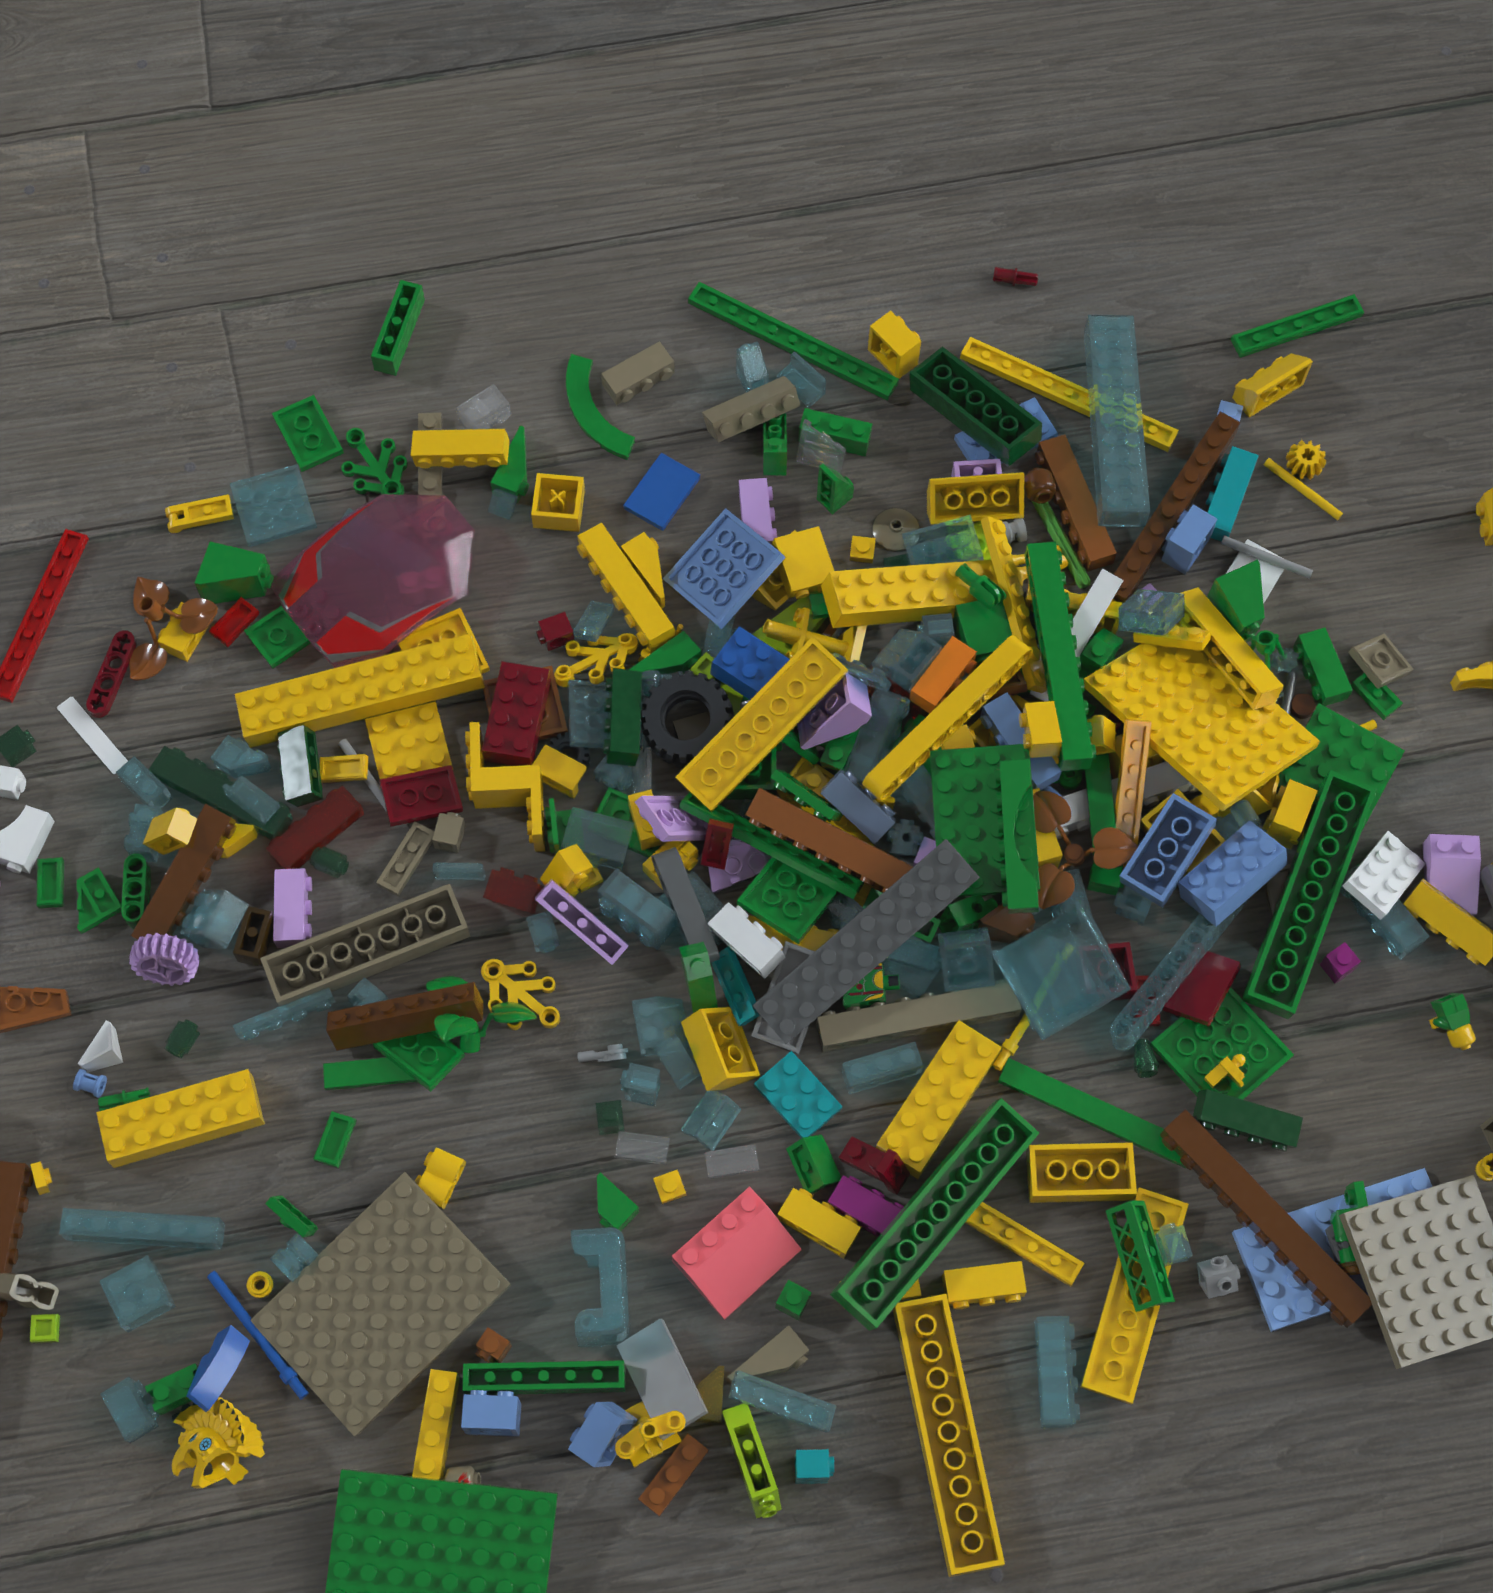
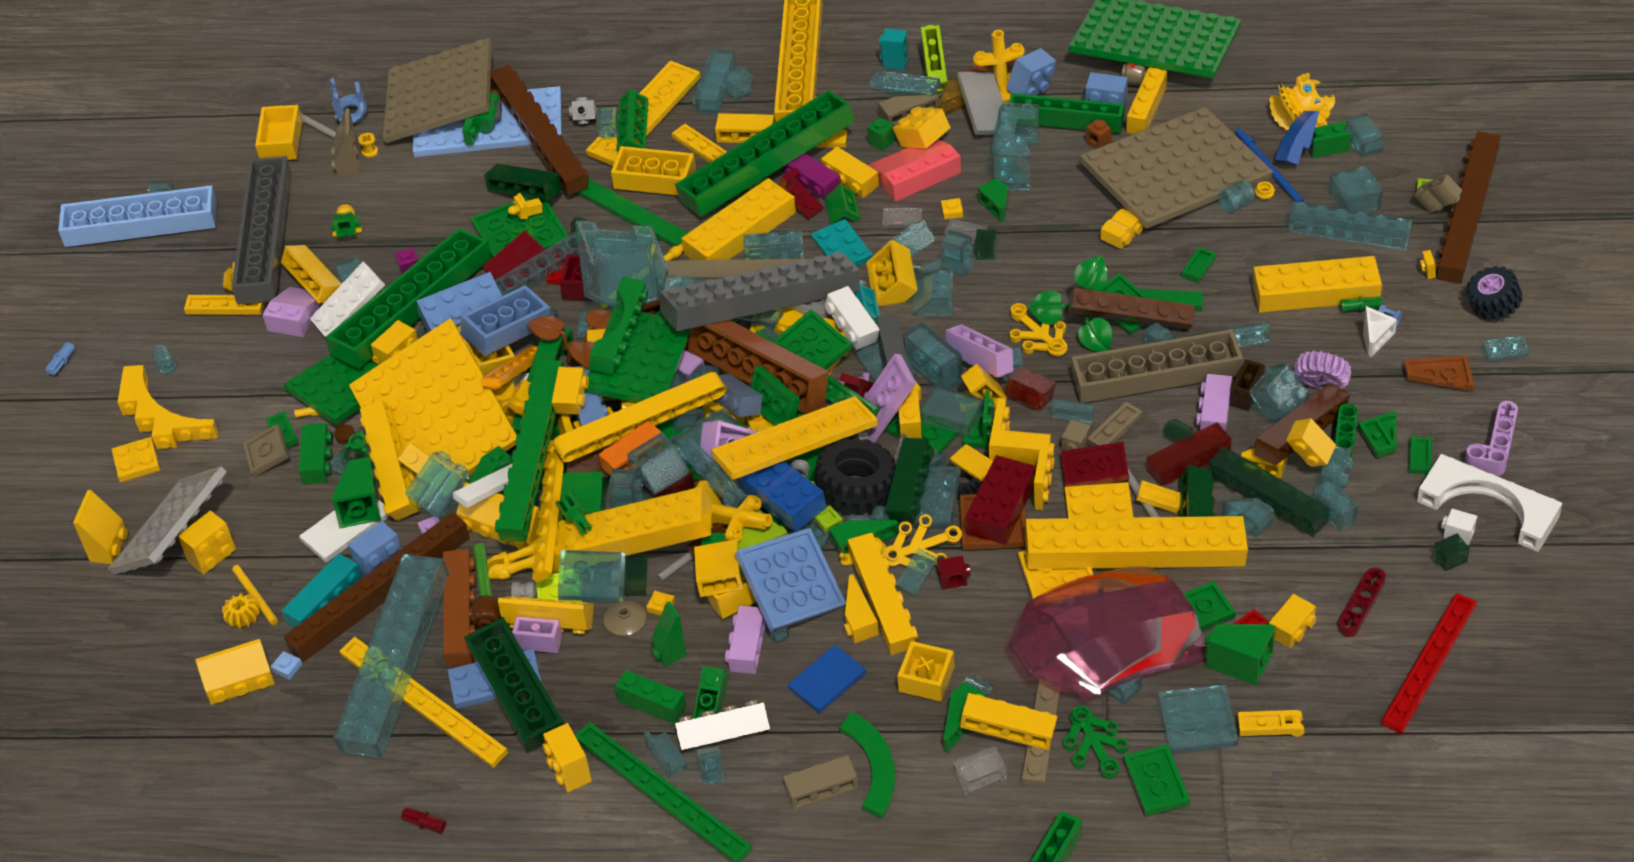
camera: 160 degrees left, 20 degrees down
white sticker [57,697,129,774] -> none
dark orange plant [129,577,218,680] -> none
clear green brick [164,1019,200,1059] -> none
clear light blue panel [222,775,280,825] -> none
green plate [265,1195,318,1238] -> none
light grey plate [578,1044,628,1062] -> none
green slope [679,942,718,1013] -> none
clear wing [796,419,846,473] -> none
light grey bar [1221,535,1313,579] -> none
green tile [1230,294,1364,358] -> none
none -> light grey plate [108,466,227,575]
none -> yellow brick [178,510,236,575]
none -> clear light blue brick [724,65,754,99]
none -> yellow brick [893,107,951,149]

